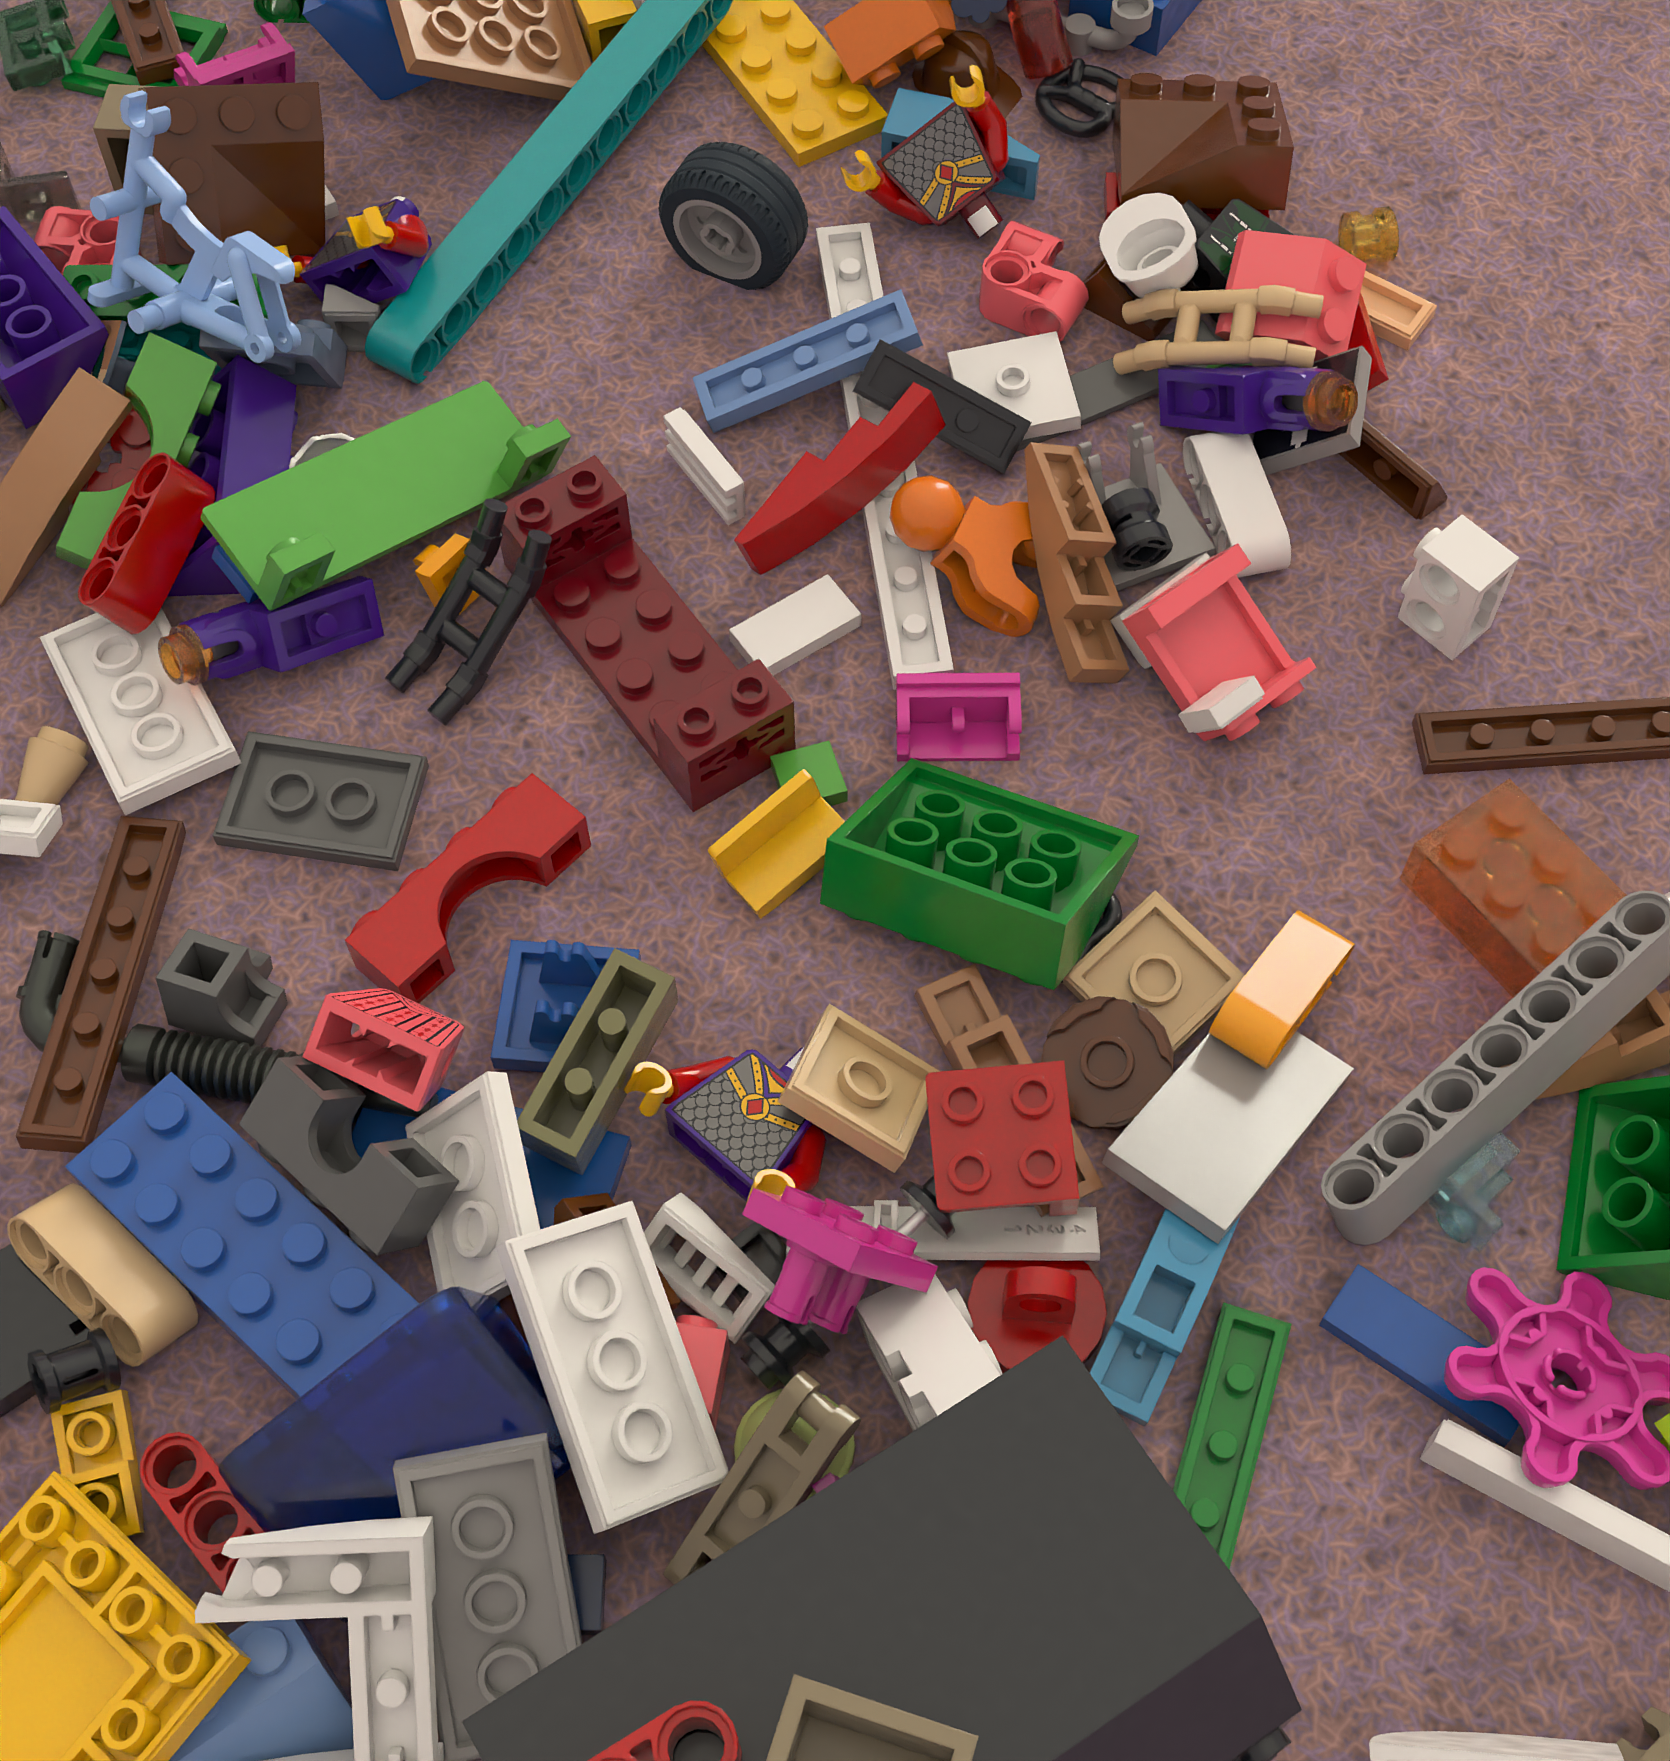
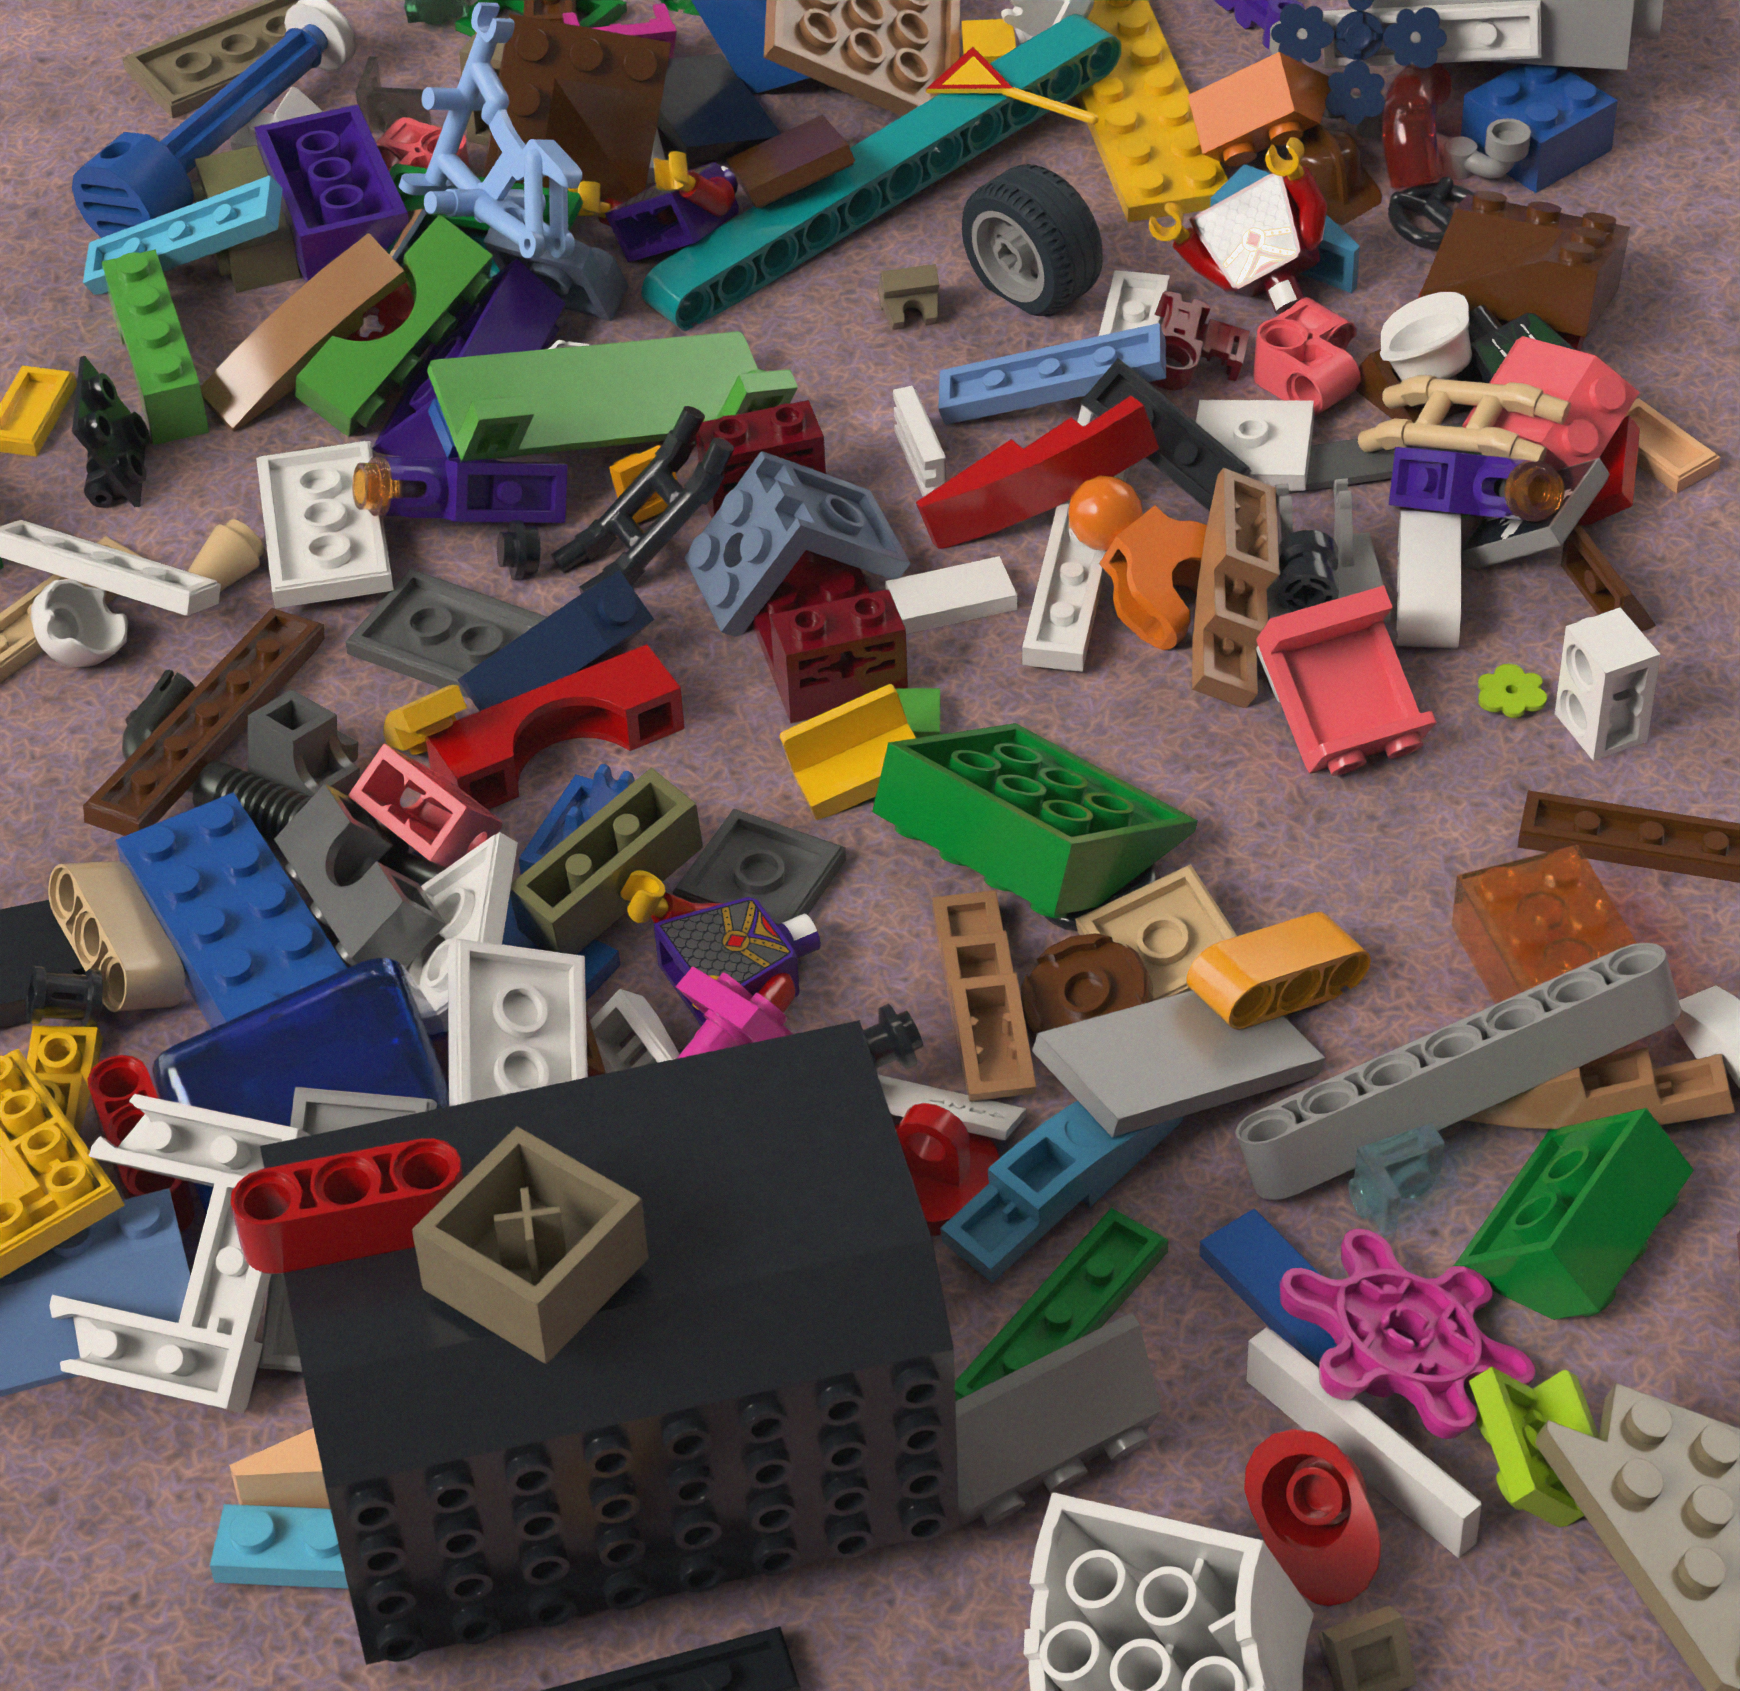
camera: 20 degrees right, 15 degrees down
red beam [78,452,215,634] -> none
light grey slope [322,284,381,352] -> none
tan plate [777,1004,940,1173] -> none
dark pink hinge [896,673,1022,762] -> none
red bracket [925,1060,1080,1217] -> none
white tile [1178,675,1265,733] -> none
clear yellow wheel [1338,206,1399,262] -> none
none -> yellow slope [383,685,467,755]
none -> dark blue slope [458,570,655,711]
none -> black plate [497,520,540,579]
none -> black tile [657,53,782,163]
none -> dark grey tile [673,809,846,925]
none -> sand blue bracket [684,451,911,637]
none -> reddish brown tile [726,115,856,208]
none -> dark tan tile [877,264,940,330]
none -> yellow piece [926,47,1099,124]
none -> light grey slope [956,1312,1161,1526]
none -> dark red piece [1151,291,1250,390]
none -> red piece [1244,1428,1382,1606]
none -> lime plant [1478,664,1547,718]

